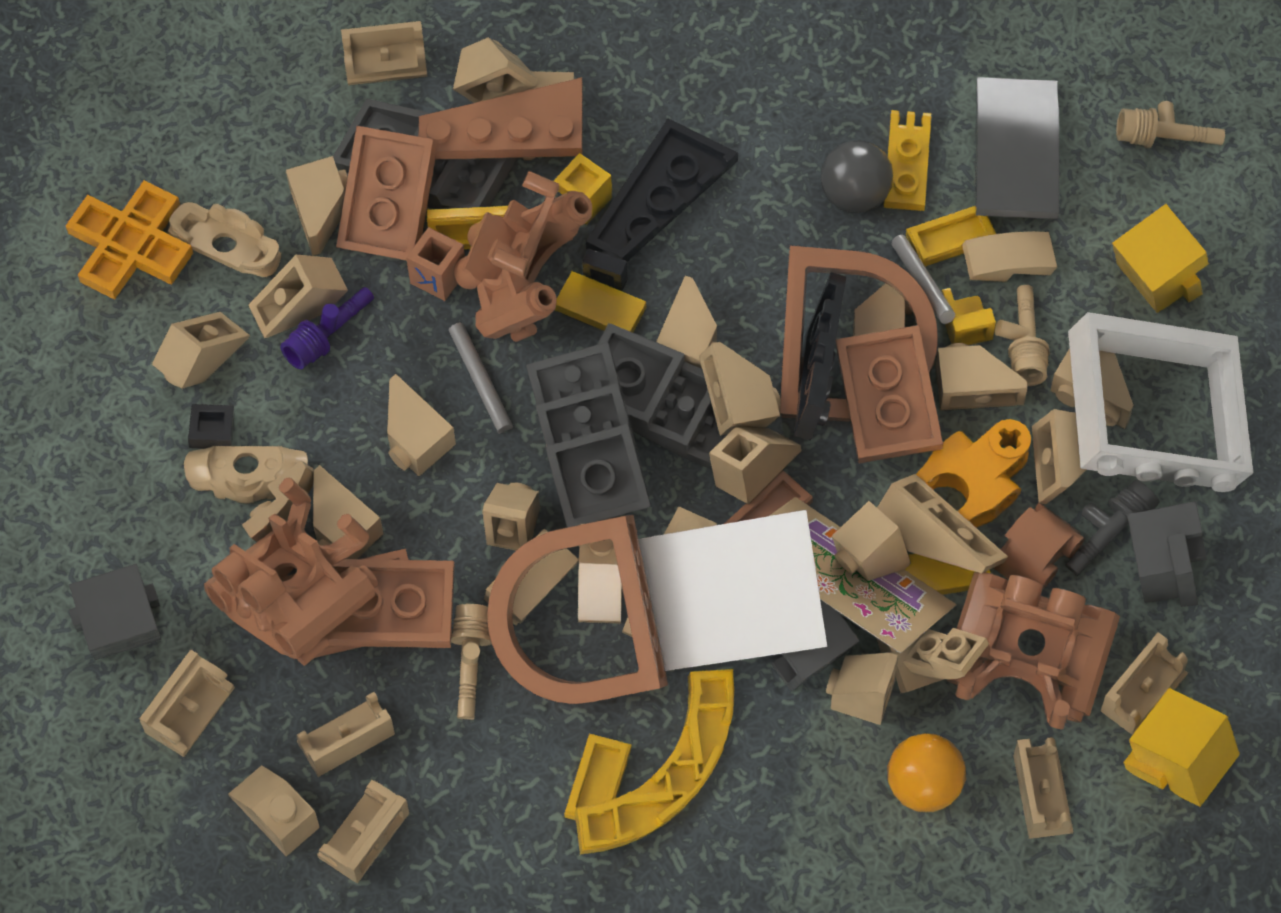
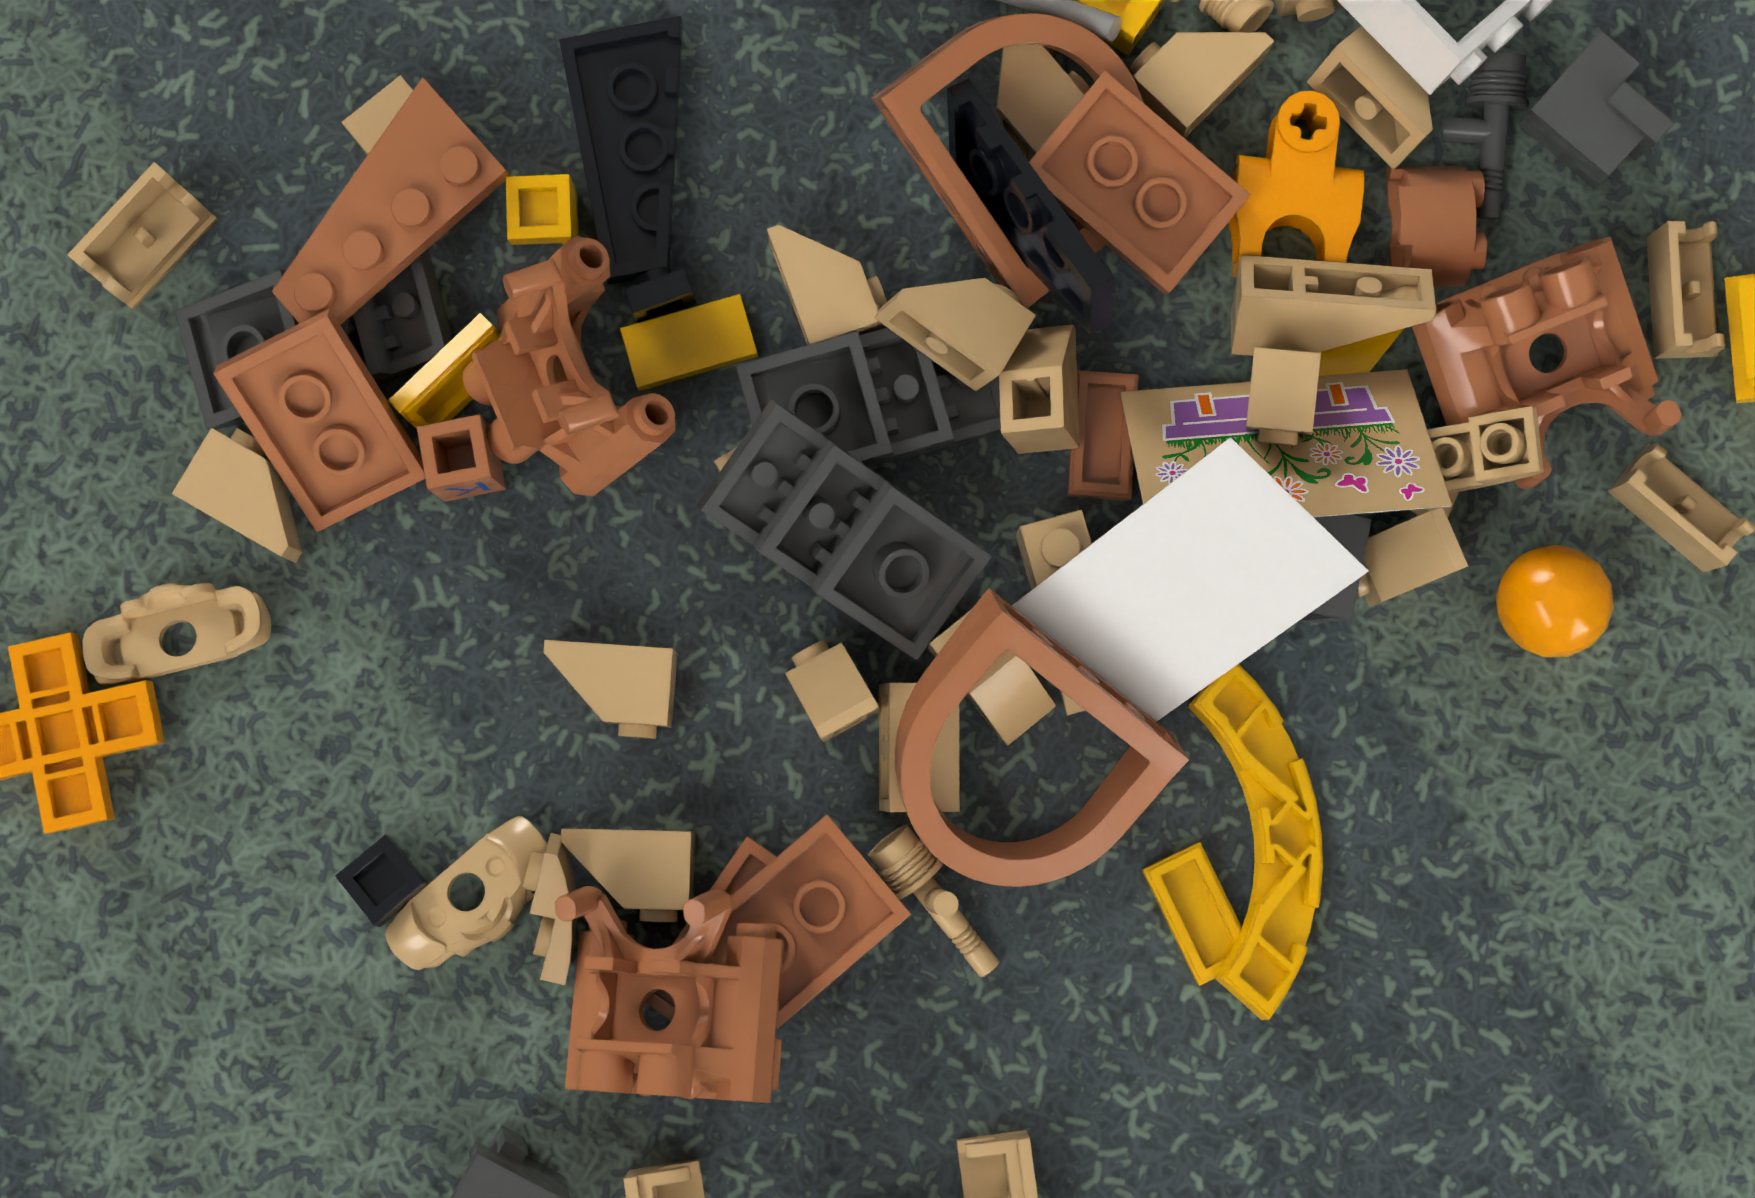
camera: 45 degrees left, 20 degrees up
tan slope [152,312,250,389] -> none
tan slope [248,255,348,338] -> none
dark purple piece [280,287,374,370] -> none
tan hinge [296,692,395,777] -> none
light grey bar [449,323,513,434] -> none
tan slope [453,37,538,103] -> none

